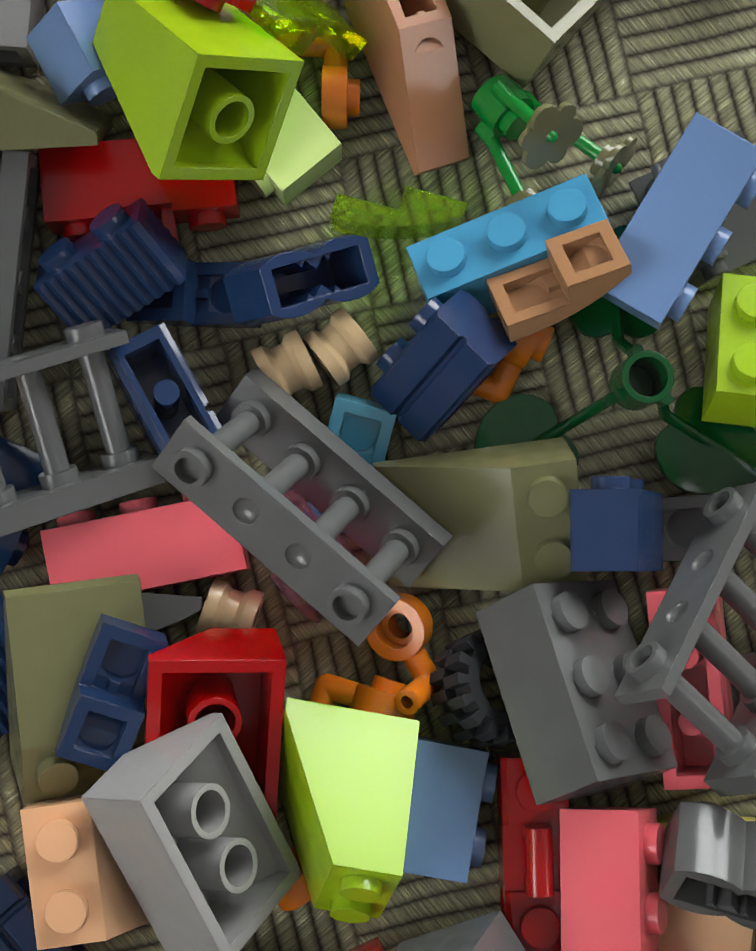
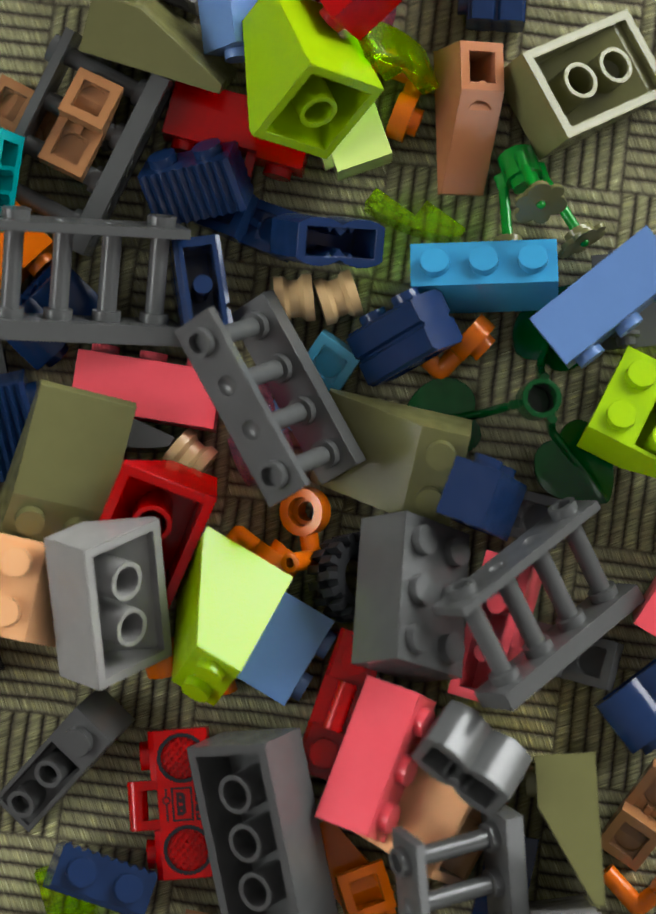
camera: 30 degrees right, 0 degrees up
dark blue slope [55,613,168,771] -> none
medium nougat slope [486,219,632,343] -> none

